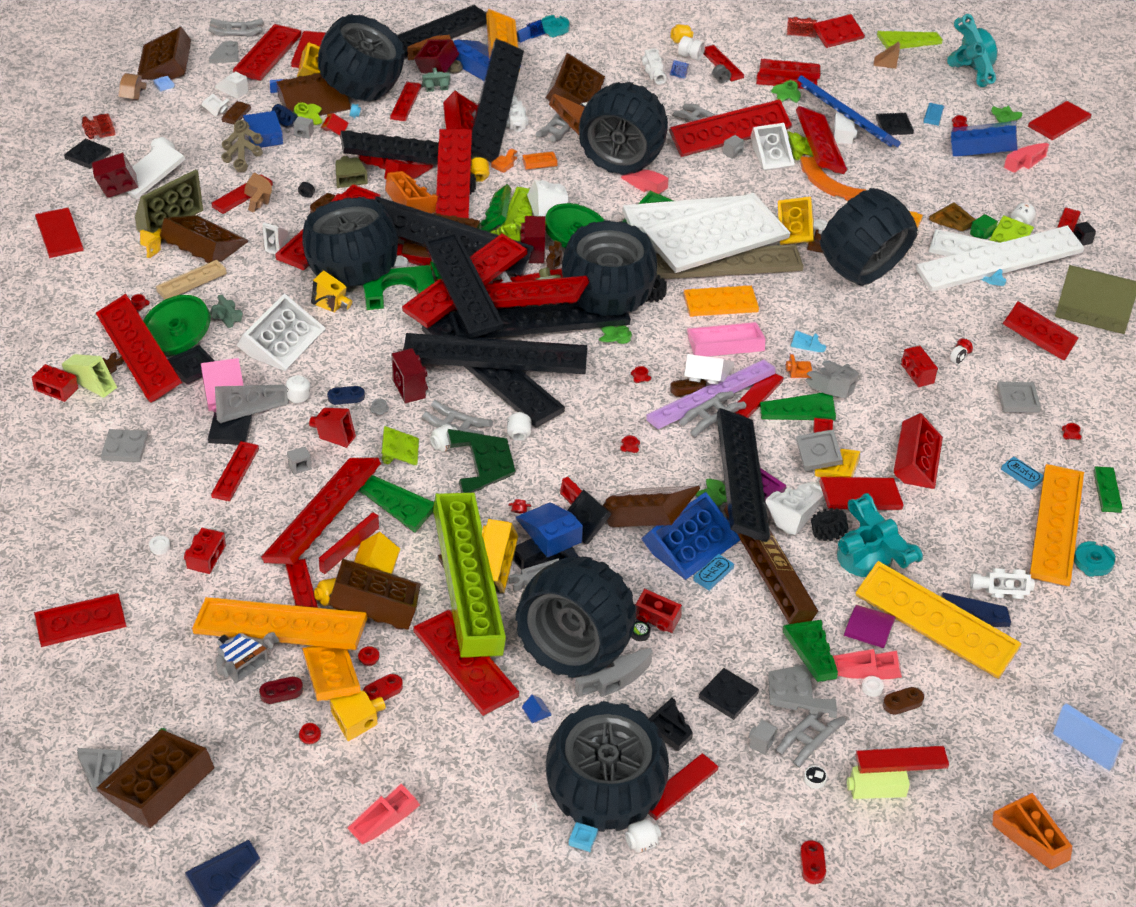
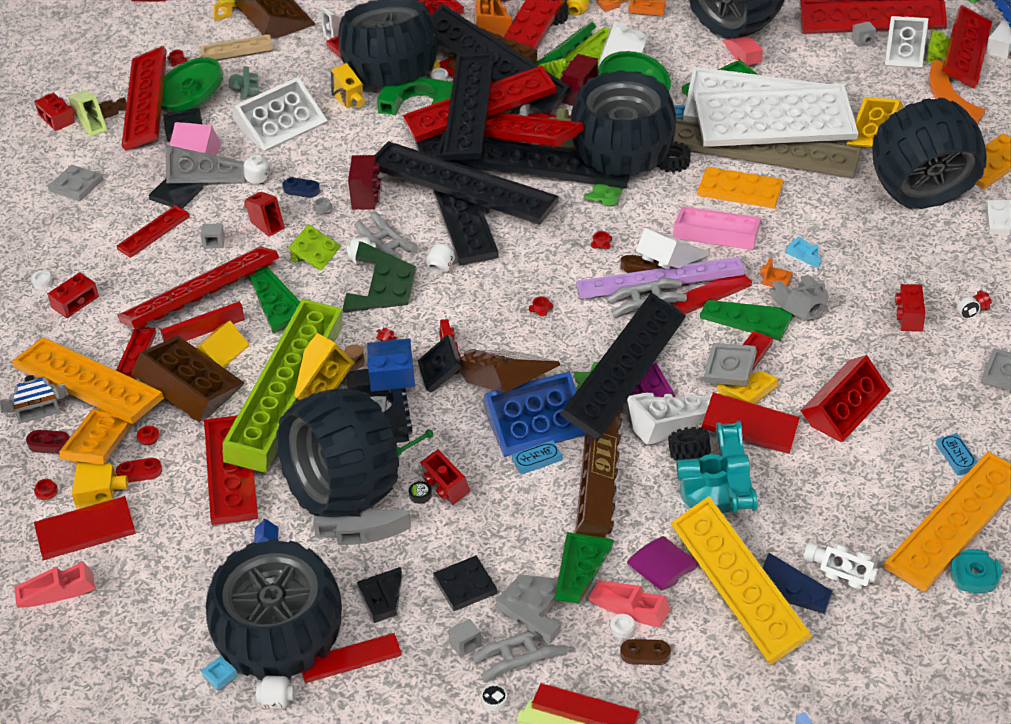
camera: 30 degrees right, 0 degrees up
none -> red tile [34,496,136,561]

